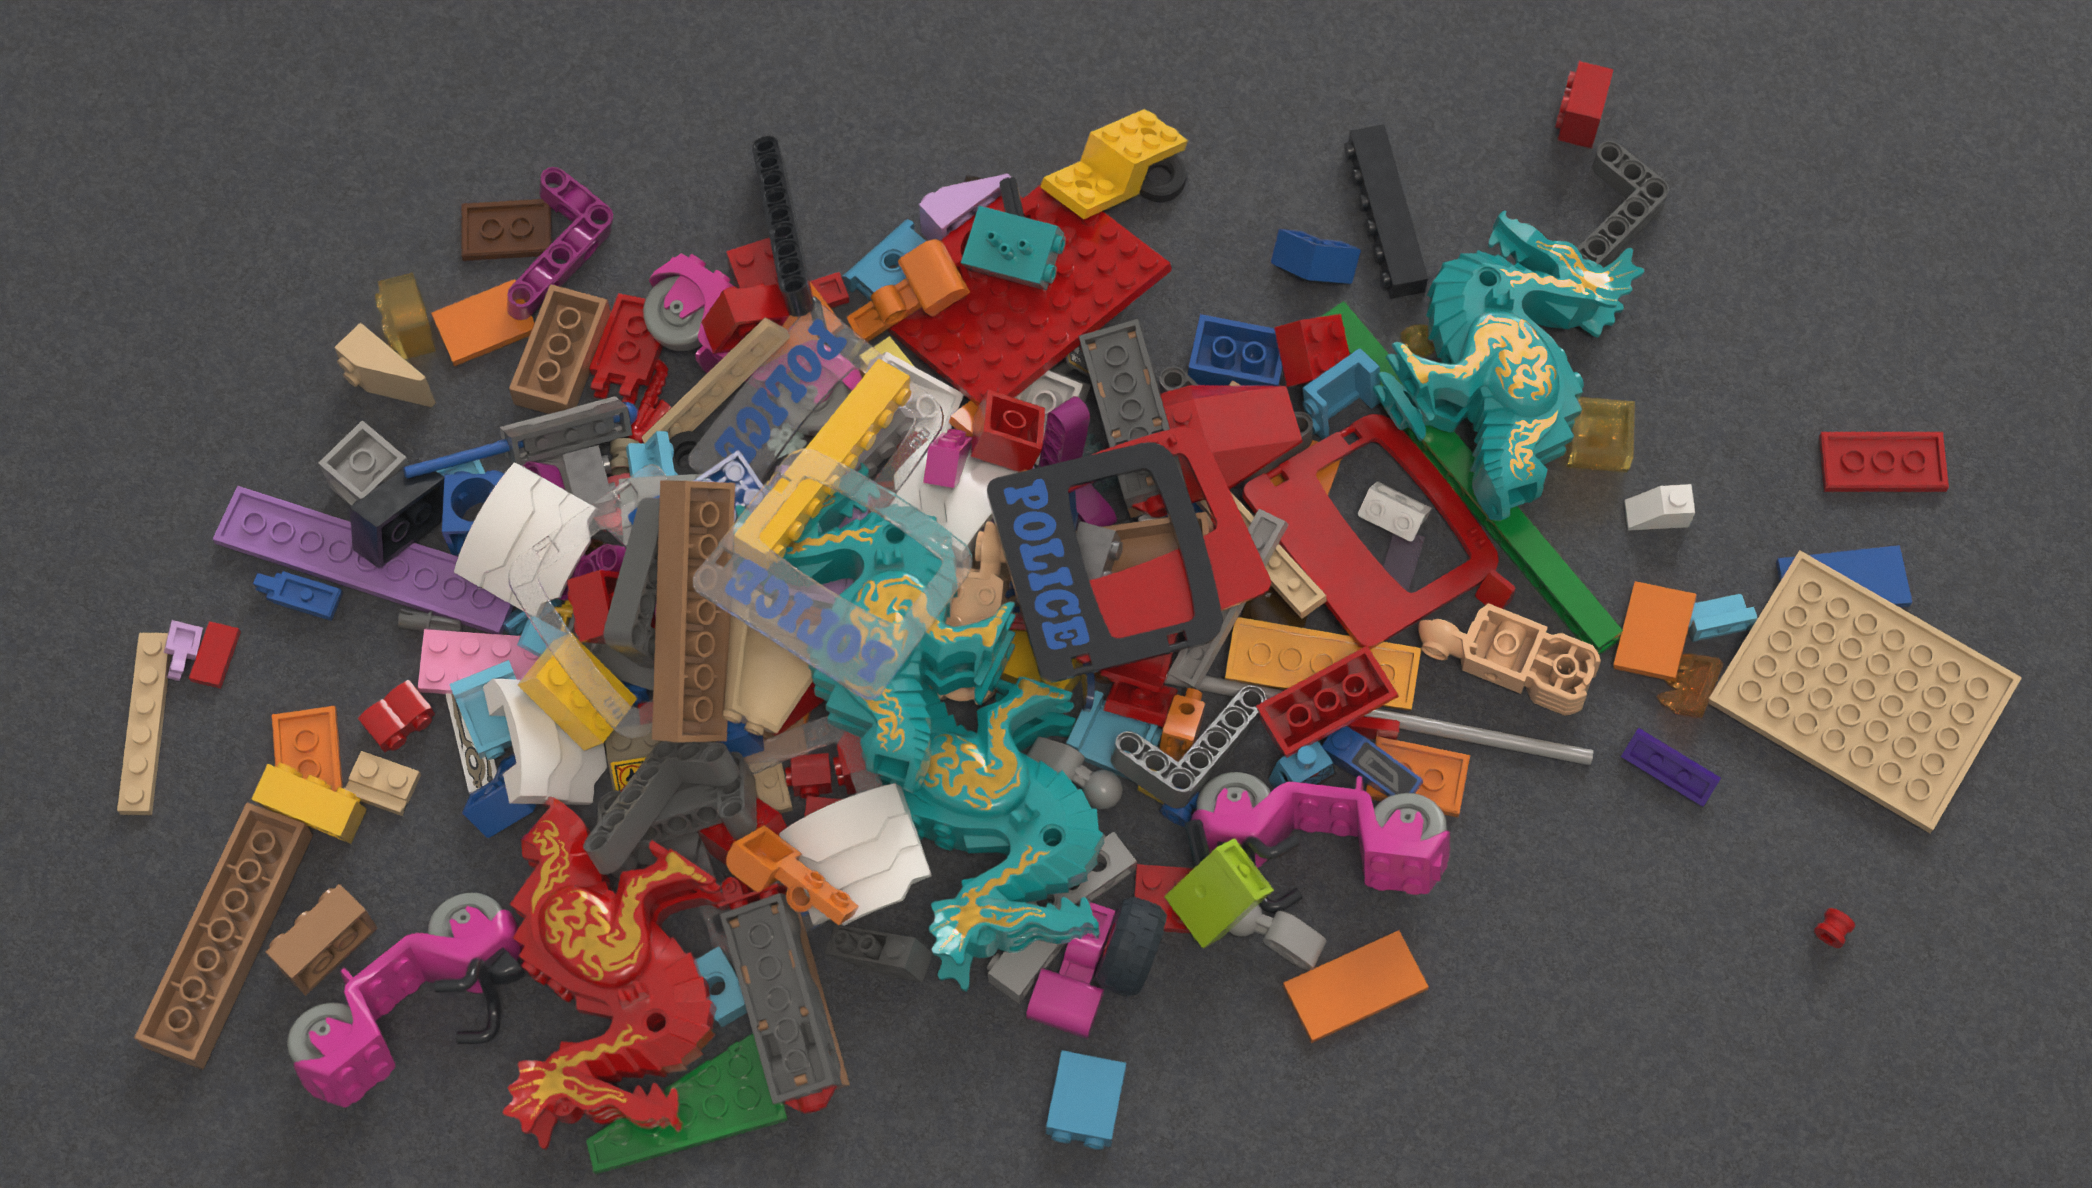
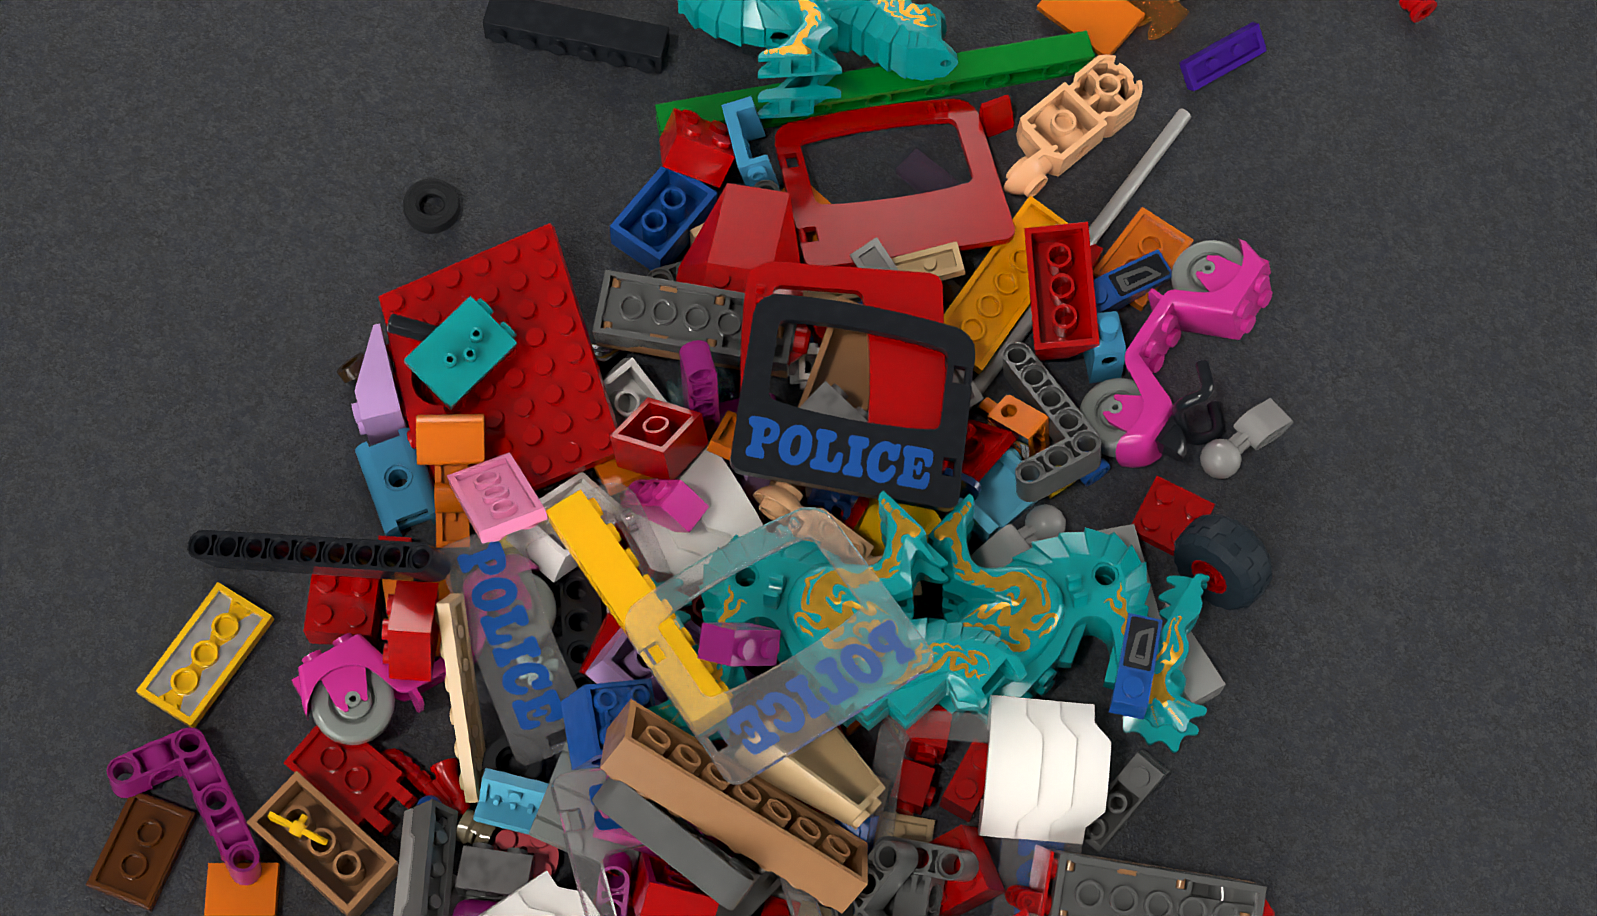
camera: 70 degrees left, 0 degrees up
orange plate [726,825,859,925] -> none
dark pink plate [1026,901,1116,1039] -> none
yellow bracket [1040,109,1188,219] -> none
dark azure panel [1046,1051,1126,1150] -> none
lime piece [1164,819,1274,948] -> none
blue panel [1271,229,1361,284] -> none
orange tile [1283,930,1429,1043] -> none
white bracket [1358,481,1432,541] -> none
clear yellow wheel [1400,324,1435,358] -> none
none -> yellow piece [136,582,274,728]
none -> yellow piece [267,811,328,845]
none -> bright pink plate [447,452,548,544]
none -> magenta brick [697,622,781,666]
none -> blue slope [1109,613,1163,720]

